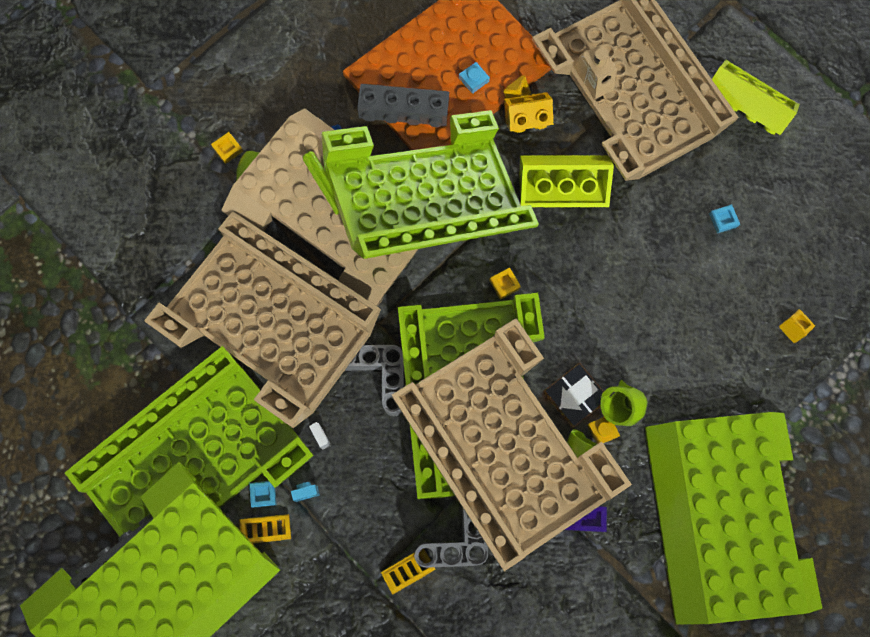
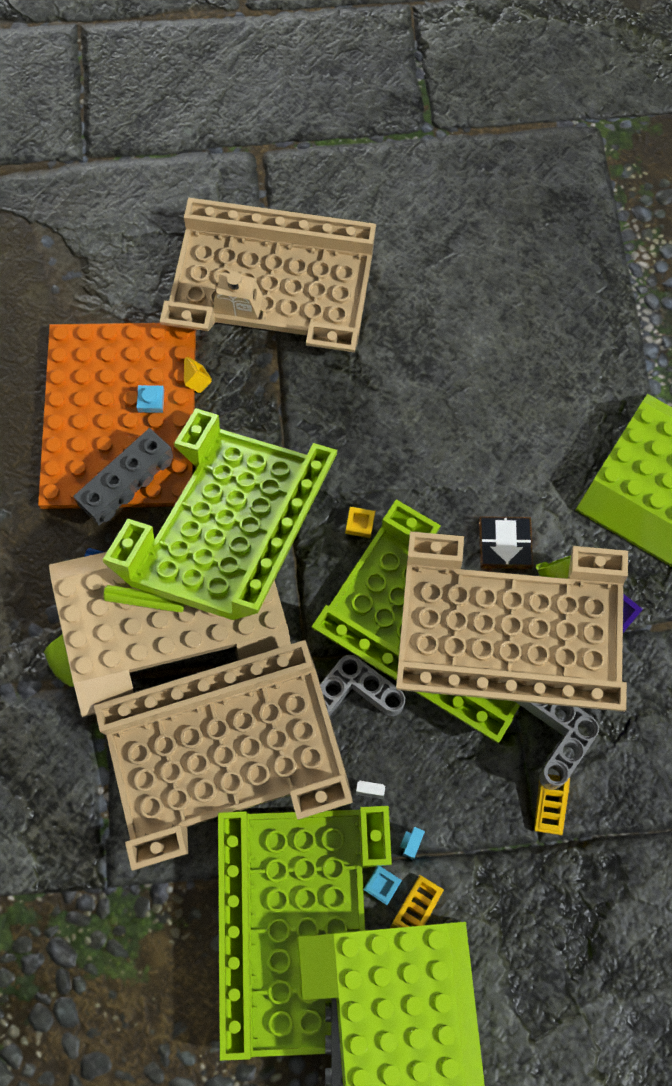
camera: 50 degrees left, 5 degrees down
yellow plate [211,132,244,164] -> none
yellow brick [504,92,554,133] -> none
neon yellow slope [519,155,614,207] -> none
yellow plate [587,417,620,444] -> none
lime piece [600,380,647,426] -> none
medium azure tile [709,204,740,233] -> none
neon yellow slope [712,60,800,135] -> none
yellow slope [779,309,815,343] -> none

